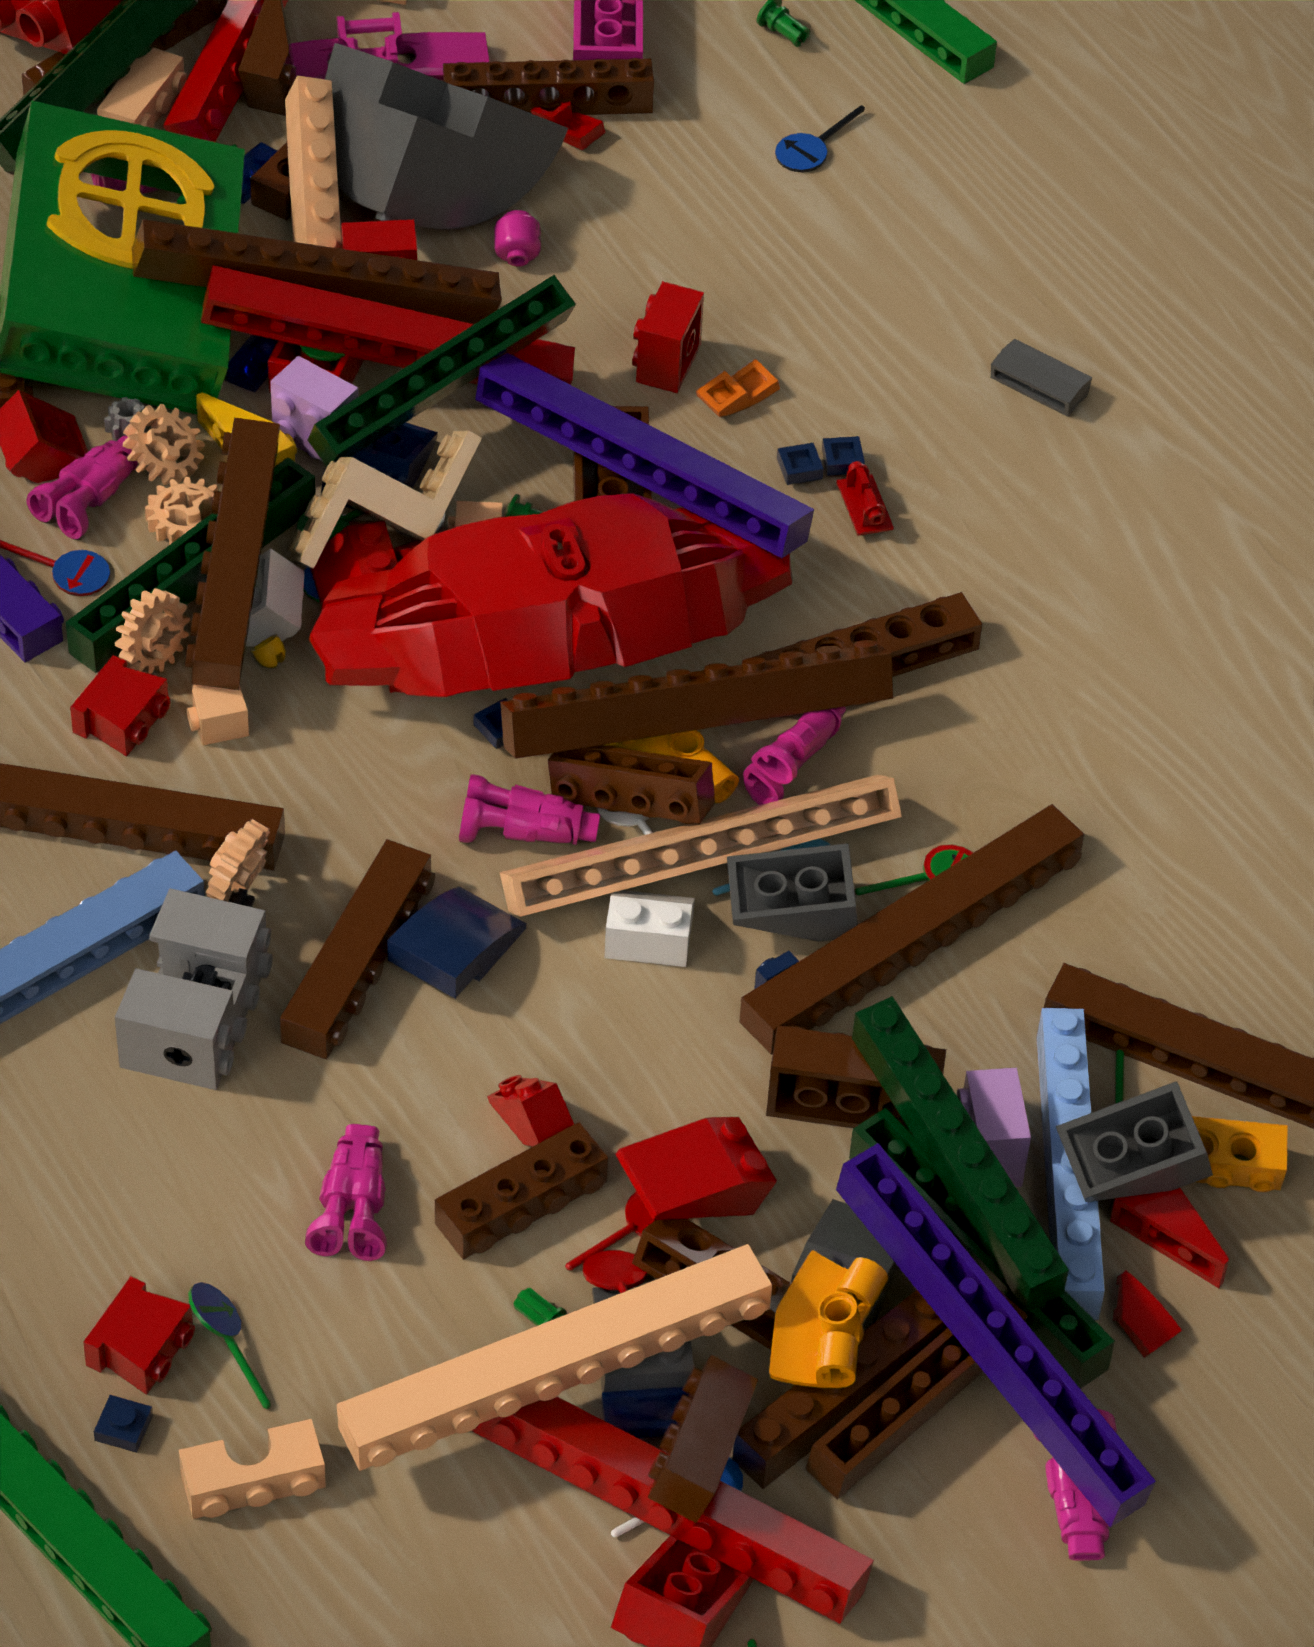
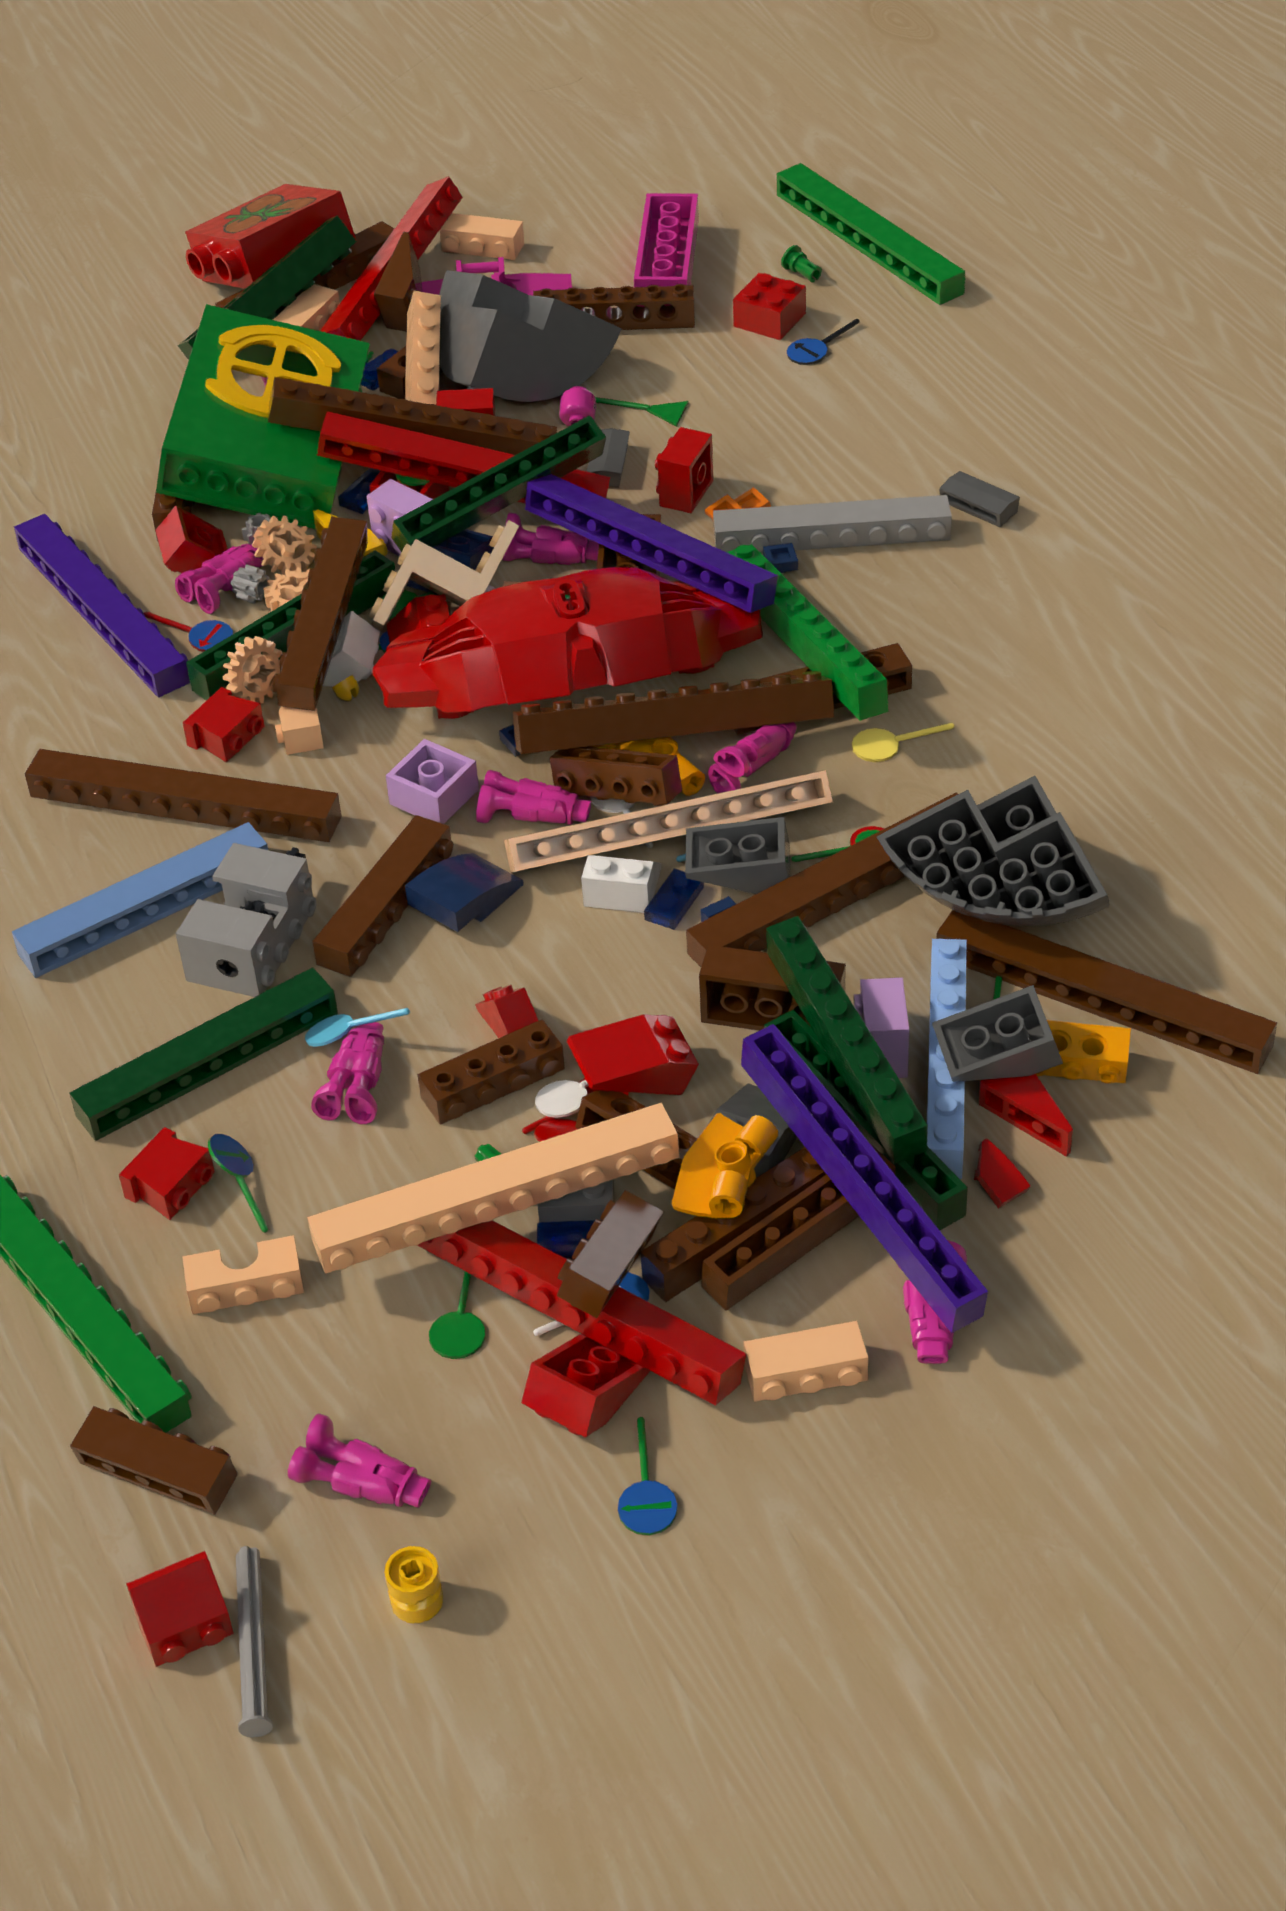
camera: 10 degrees right, 5 degrees down
dark blue plate [93,1395,153,1453] -> none
light nougat gear [206,819,270,902] -> none
red slope [530,101,605,150] -> none
dark blue plate [822,436,865,476] -> none
red hinge [836,461,894,536] -> none
none -> dark green brick [69,967,338,1141]
none -> light grey gear [231,564,270,604]
none -> medium azure piece [305,1008,410,1047]
none -> lavender brick [386,739,479,824]
none -> green piece [429,1271,485,1359]
none -> dark pink piece [502,512,599,565]
none -> white piece [535,1080,589,1118]
none -> dark grey piece [587,428,630,488]
none -> green piece [595,397,688,427]
none -> clear blue plate [644,868,704,930]
none -> light grey brick [713,495,952,553]
none -> green brick [727,544,889,721]
none -> red brick [733,273,806,341]
none -> light nougat brick [743,1321,868,1402]
none -> light yellow piece [852,723,955,762]
none -> dark grey brick [877,776,1110,927]

